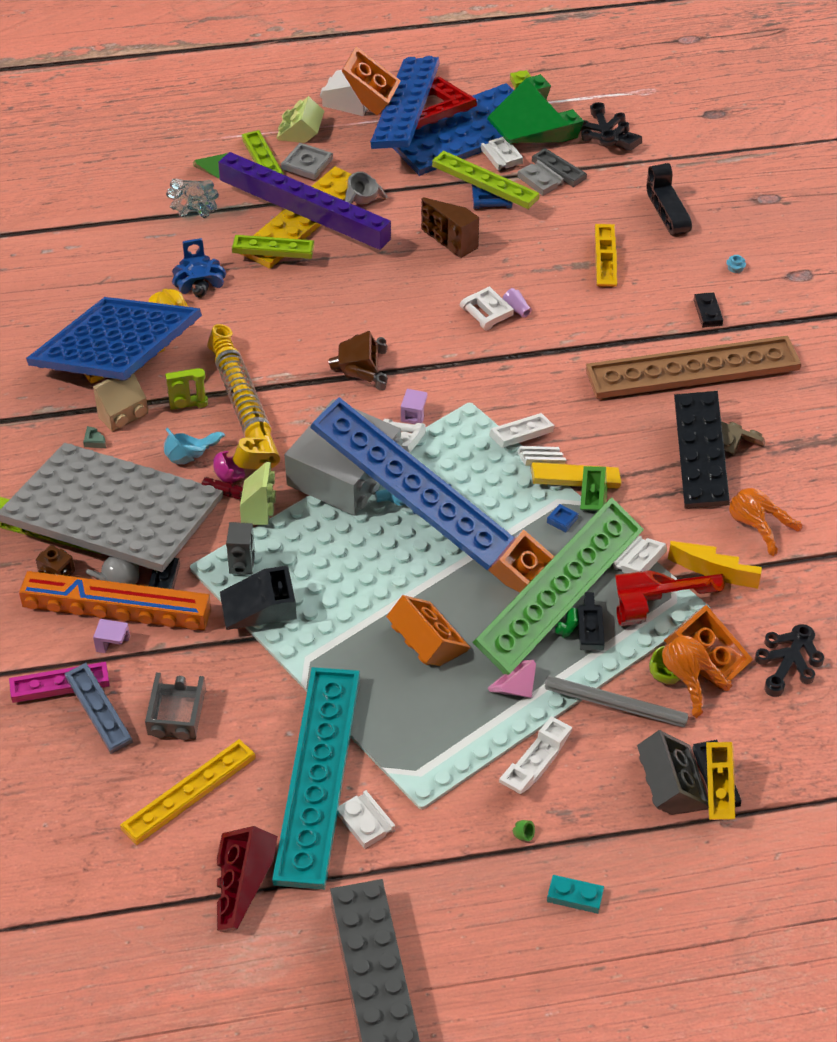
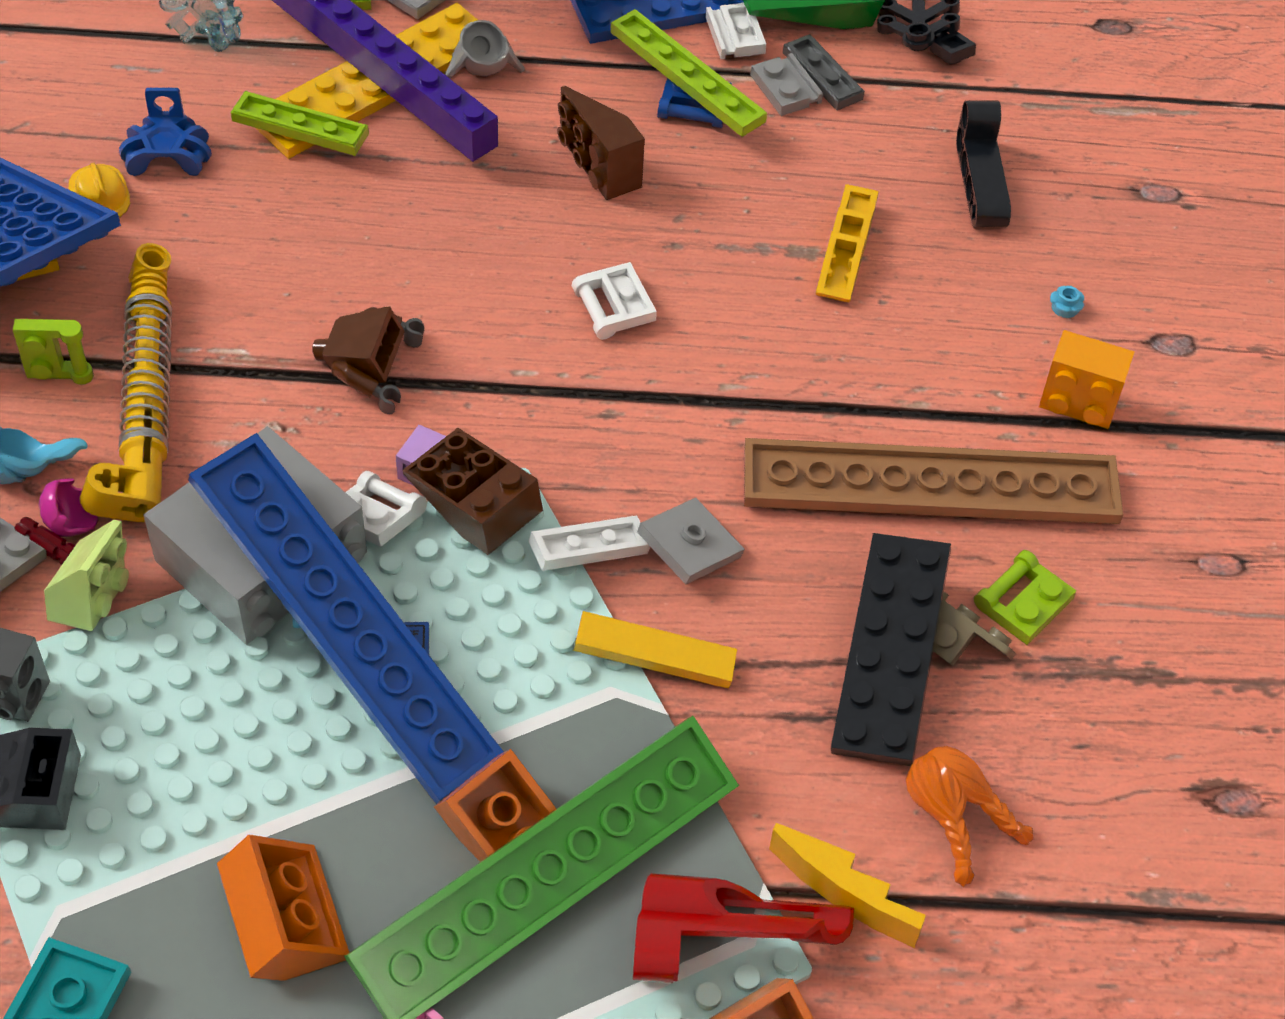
camera: 10 degrees right, 5 degrees up
black arm [192,279,209,298] -> none
lavender cone [502,288,532,318] -> none
white tile [517,446,567,466] -> none
blue tile [547,504,579,533] -> none
green arm [555,608,579,637] -> none
black hinge [578,592,605,650] -> none
bright green slope [580,466,607,511] -> none
white plate [613,536,667,573] -> none
black plate [693,292,723,328] -> none
none -> reddish brown slope [403,428,543,555]
none -> light grey plate [637,498,745,585]
none -> lime plate [974,550,1077,645]
none -> light orange brick [1039,330,1135,429]

